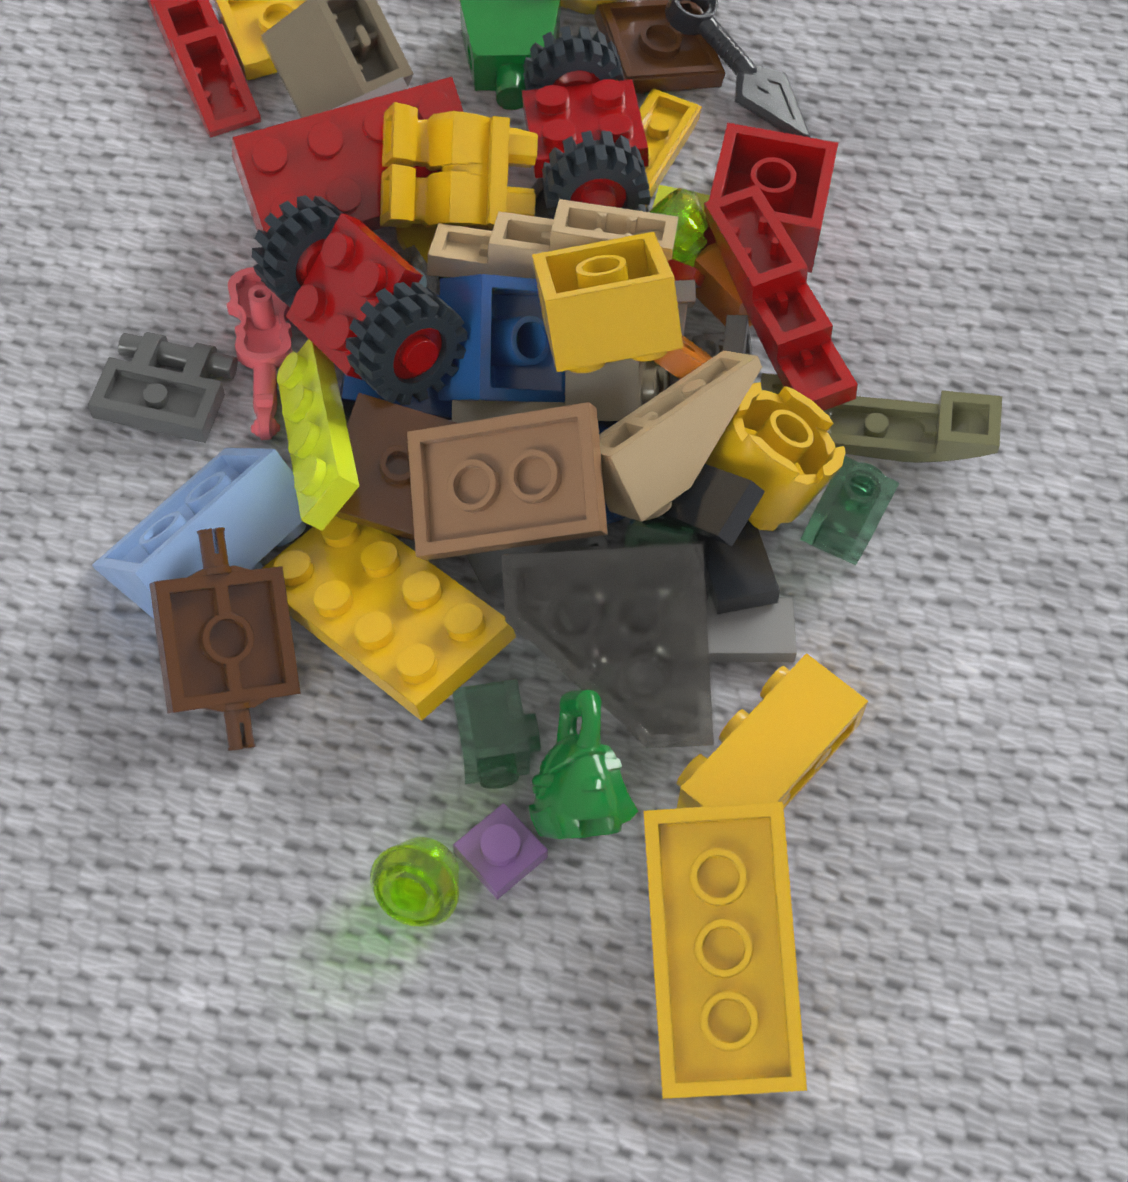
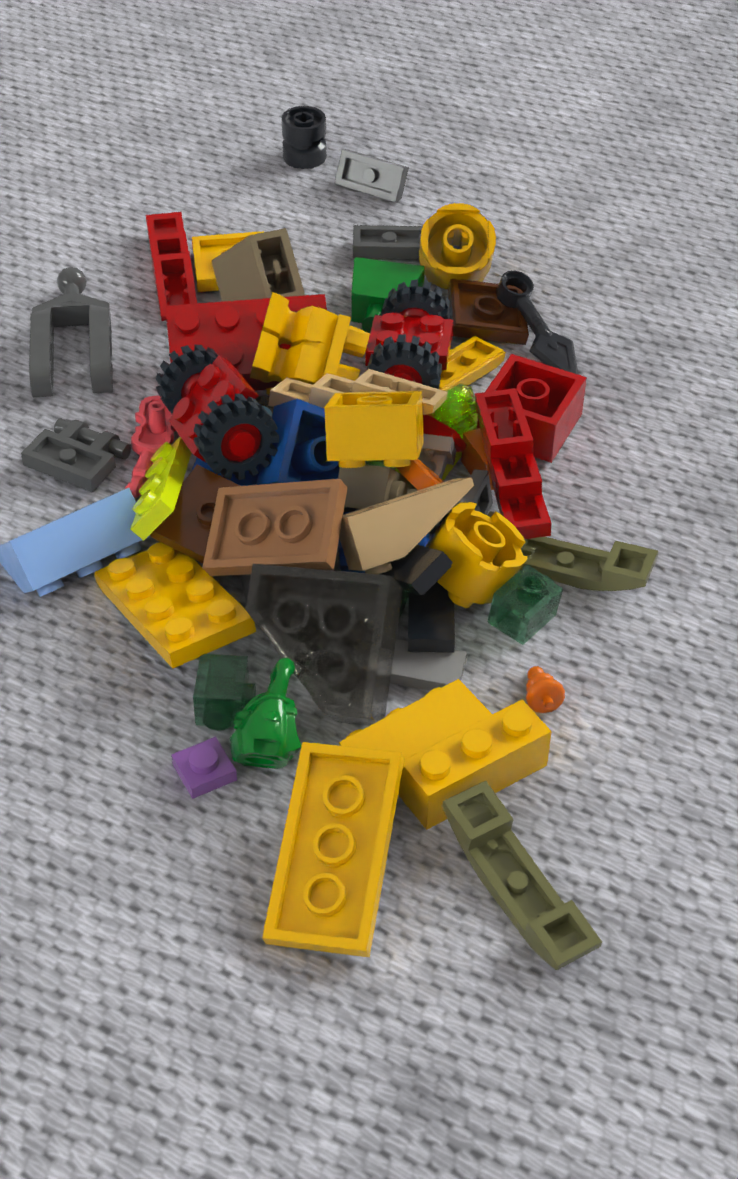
camera: 15 degrees right, 15 degrees down
reddish brown plate [149,527,301,751] -> none
clear neon green cone [370,837,459,927] -> none
none -> dark grey piece [29,267,113,398]
none -> yellow brick [399,699,552,830]
none -> olive slope [442,781,602,971]
none -> orange hair [526,666,565,713]

